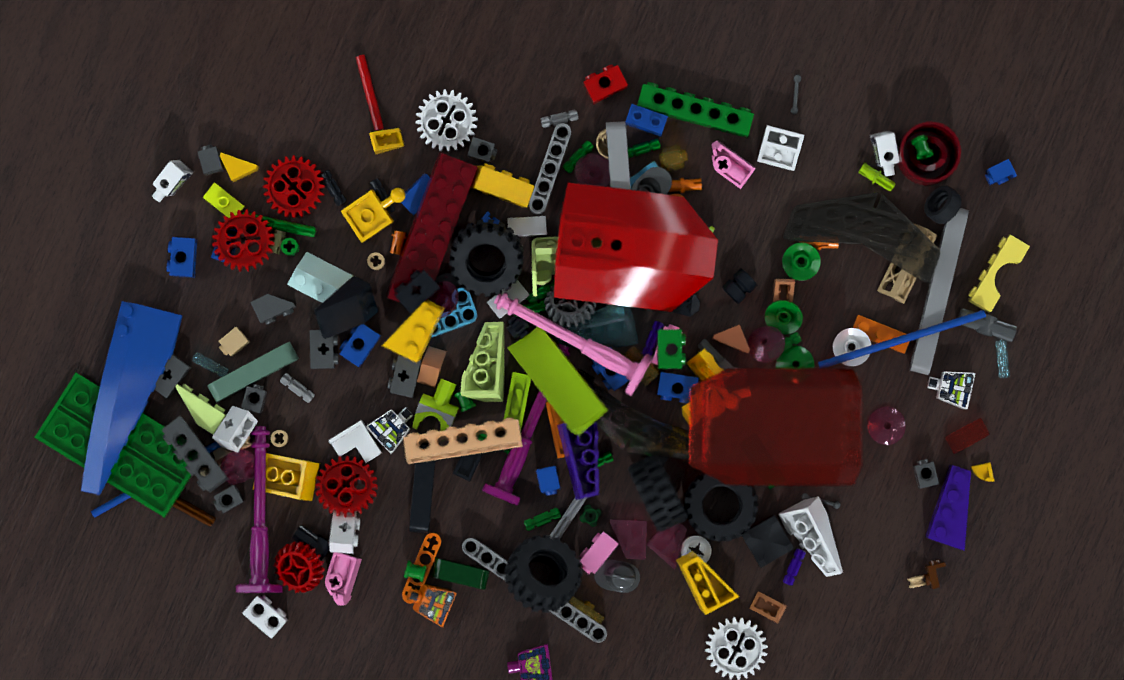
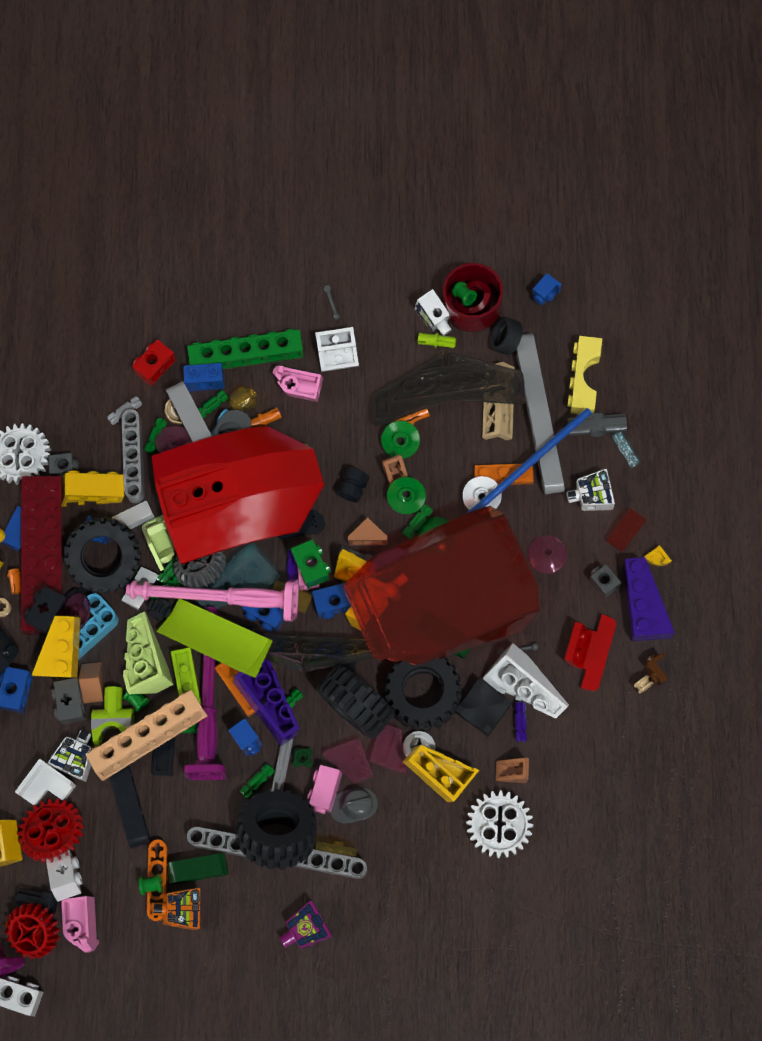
camera: 15 degrees left, 15 degrees down
clear pink dish [748,326,785,363] -> none
none -> red plate [564,614,616,691]

